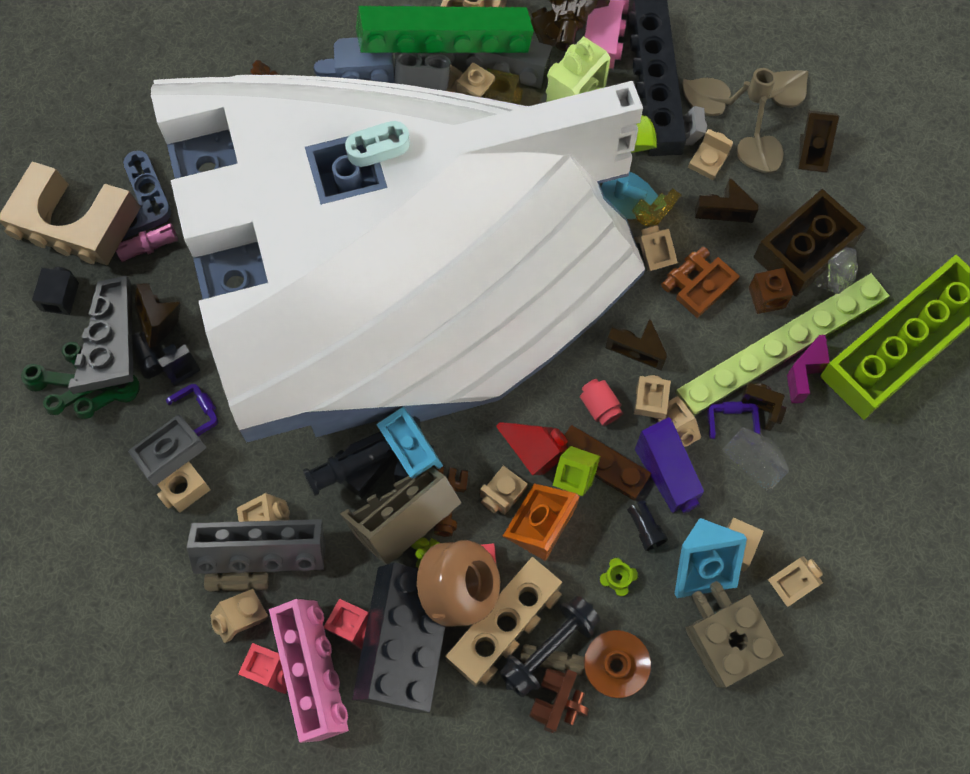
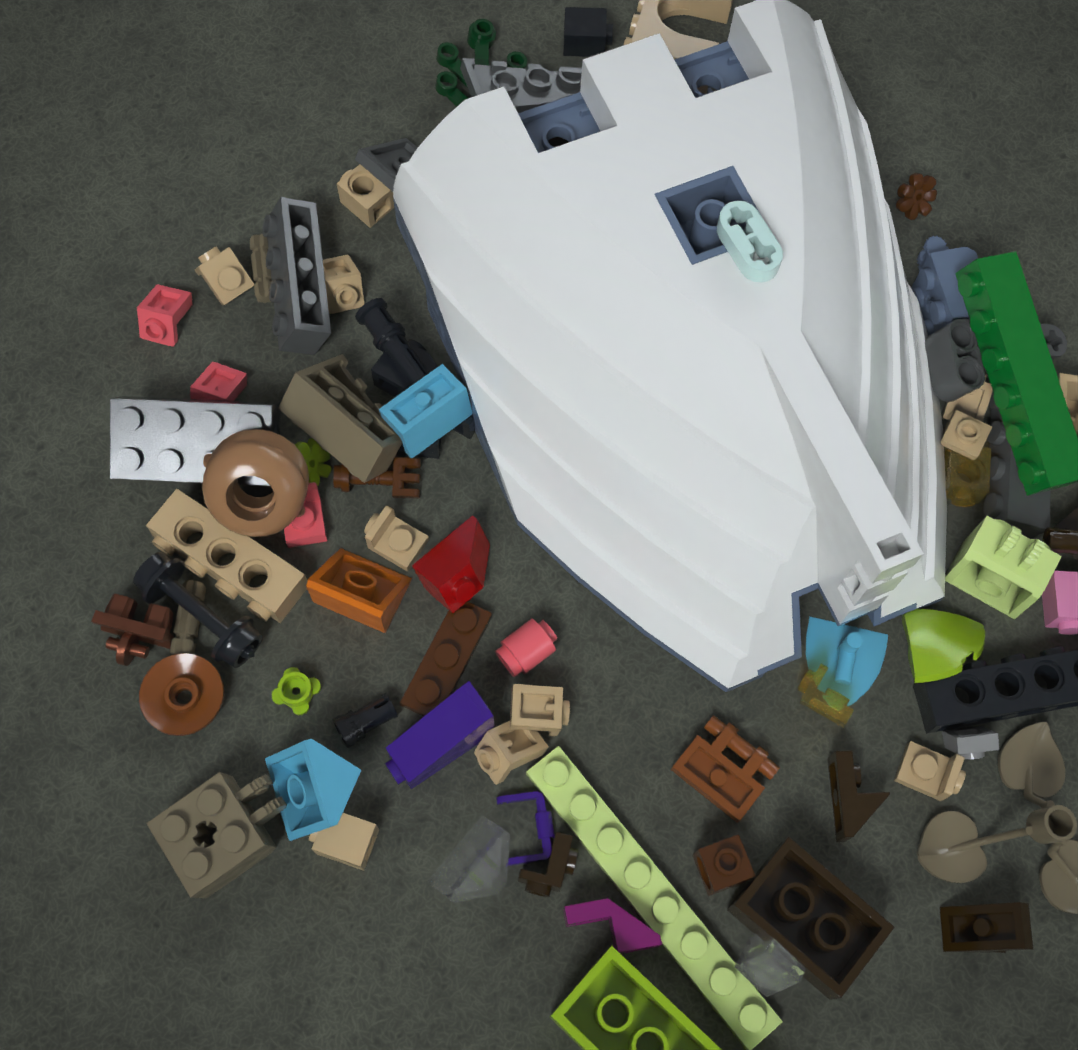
camera: 80 degrees right, 0 degrees up
bright pink brick [269,599,349,743] -> none
lime brick [552,446,600,496] -> none
dark brown slope [605,319,667,371] -> none
tan bracket [634,225,678,271] -> none
tan bracket [768,556,823,607] -> none

